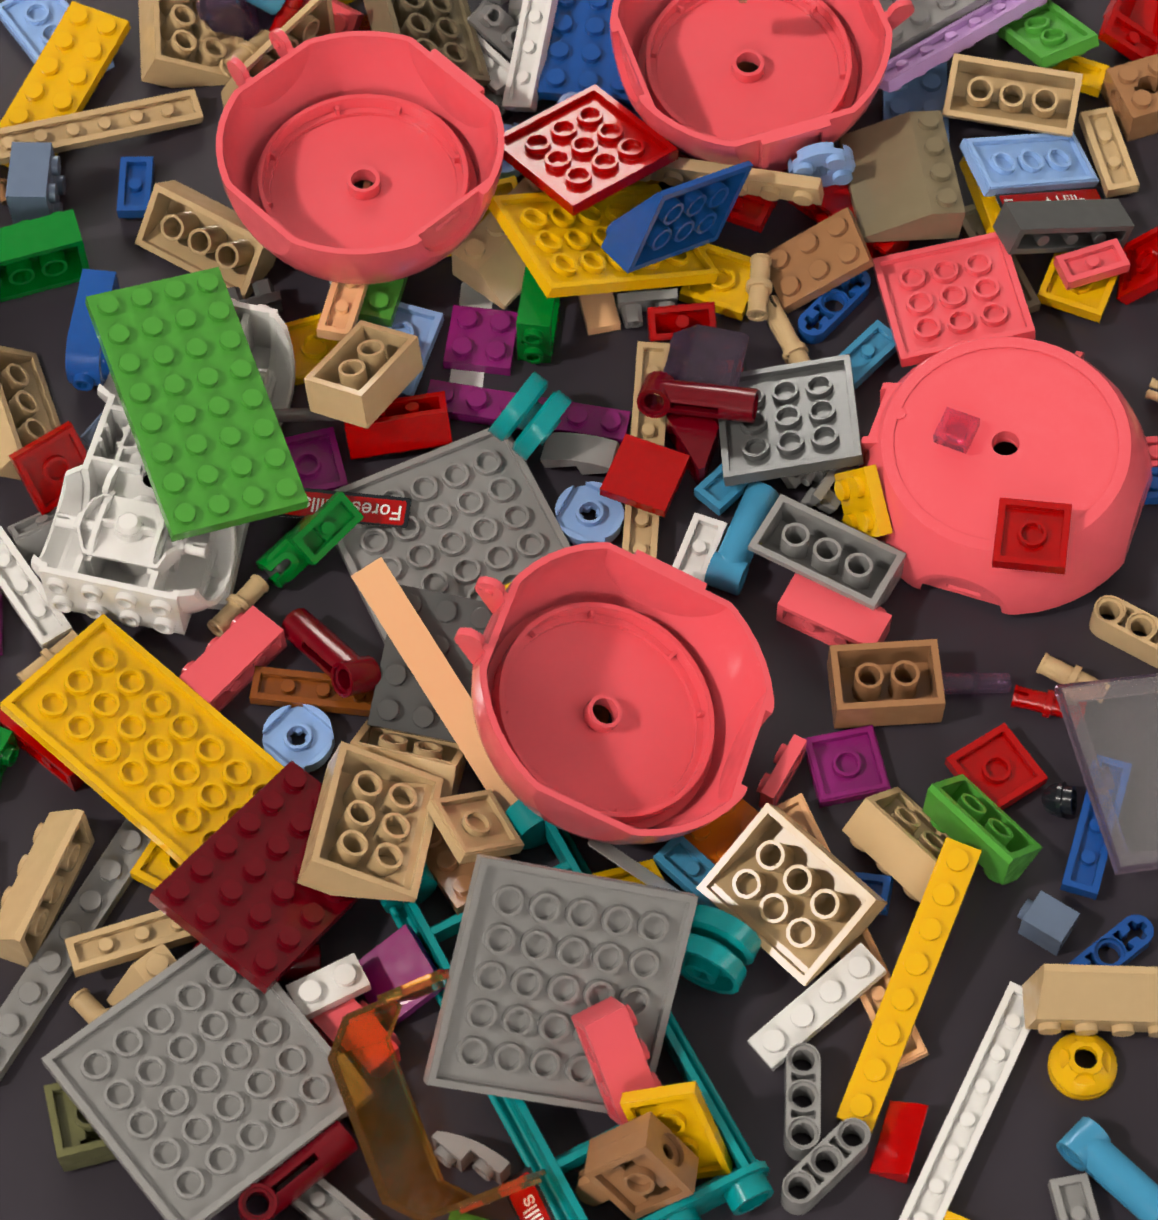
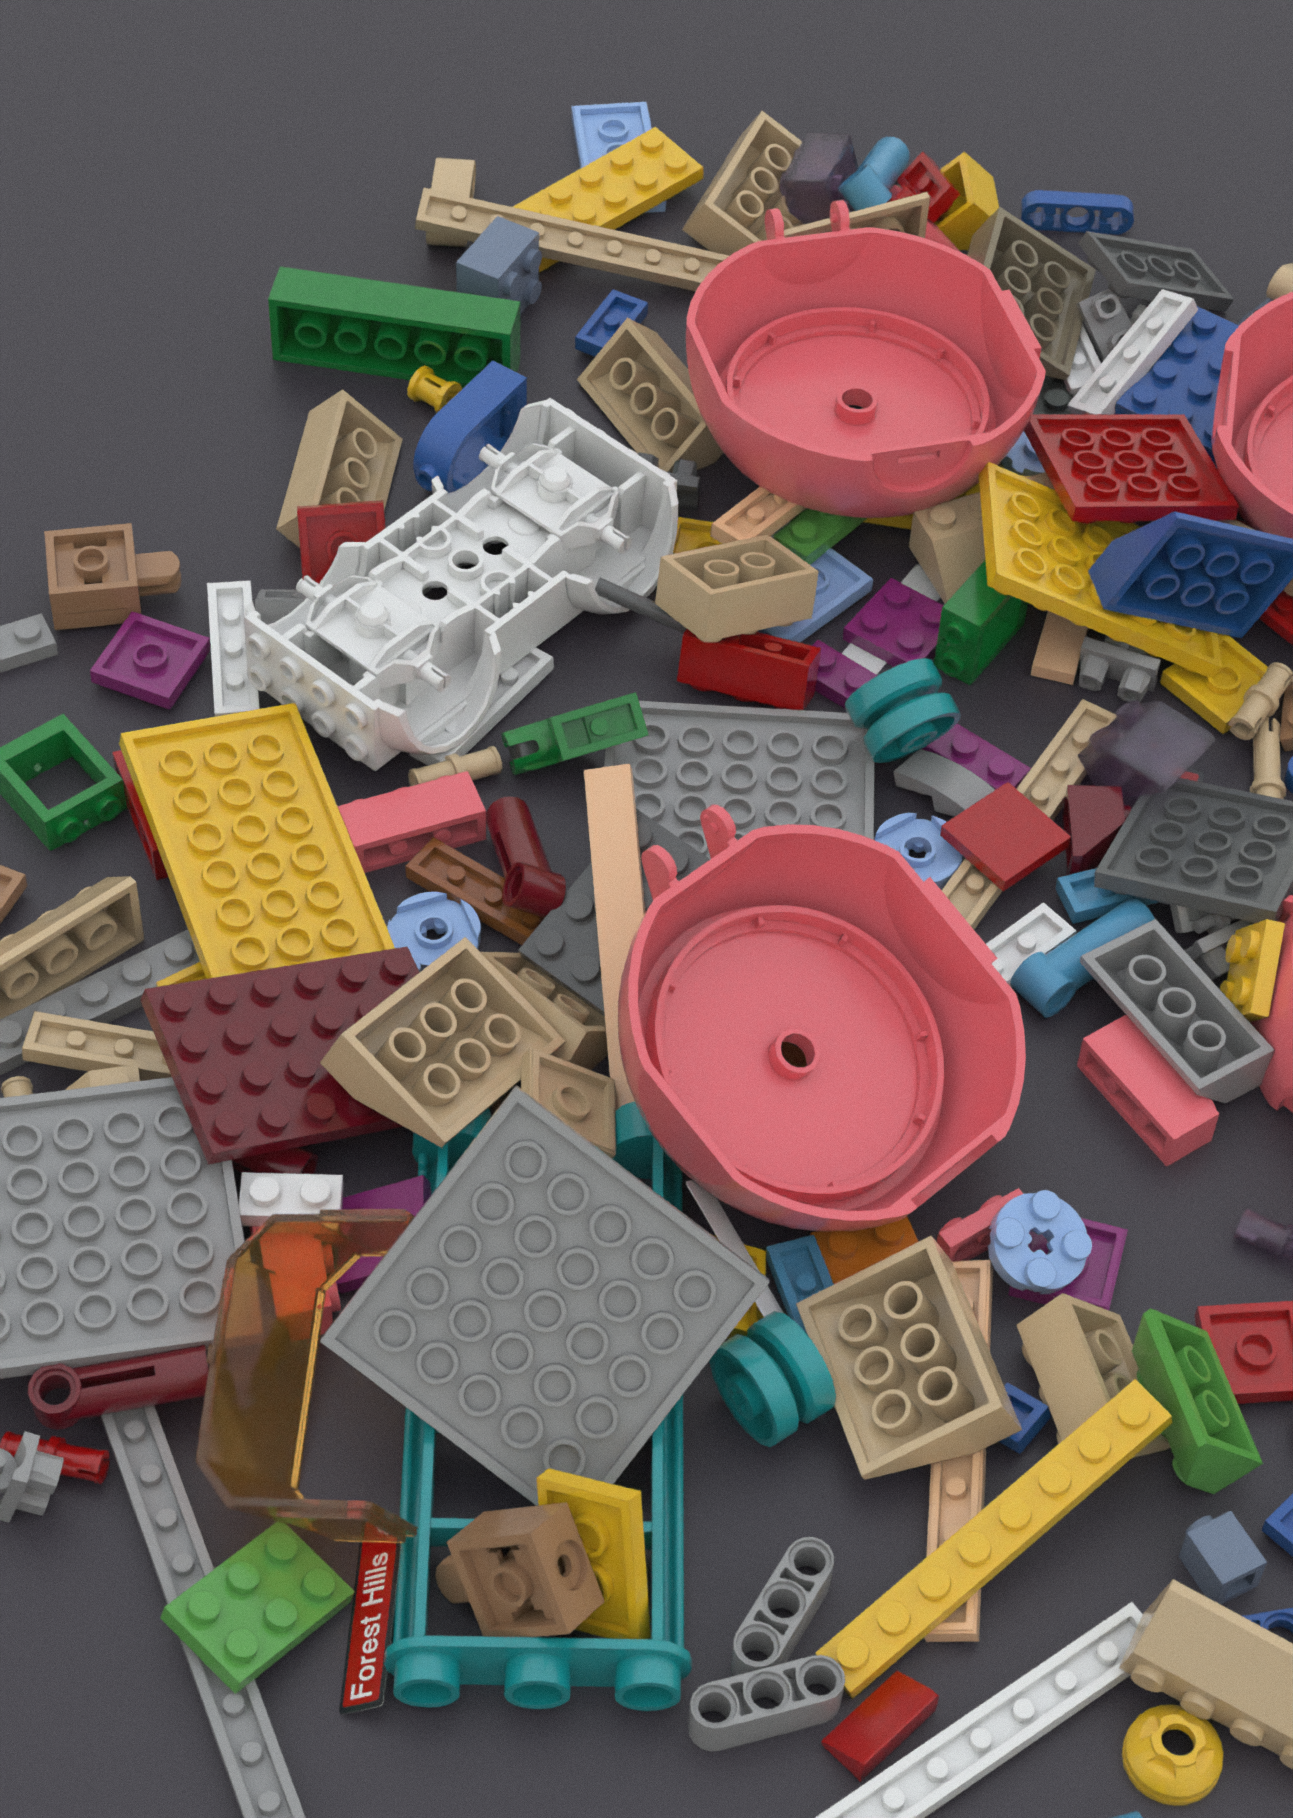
camera: 25 degrees right, 10 degrees down
bright green plate [85,267,309,542] -> none
sticker [278,488,412,528] -> none
magenta plate [285,427,348,491] -> none
light grey slope [432,1131,511,1185] -> none
coral brick [571,996,662,1125] -> none
dark red piece [637,371,759,423] -> none
red slope [647,302,717,341] -> none
white plate [747,943,887,1071] -> none
medium nougat brick [827,639,946,729] -> none
none -> yellow bush [407,366,462,413]
none -> light blue plate [988,1190,1092,1294]

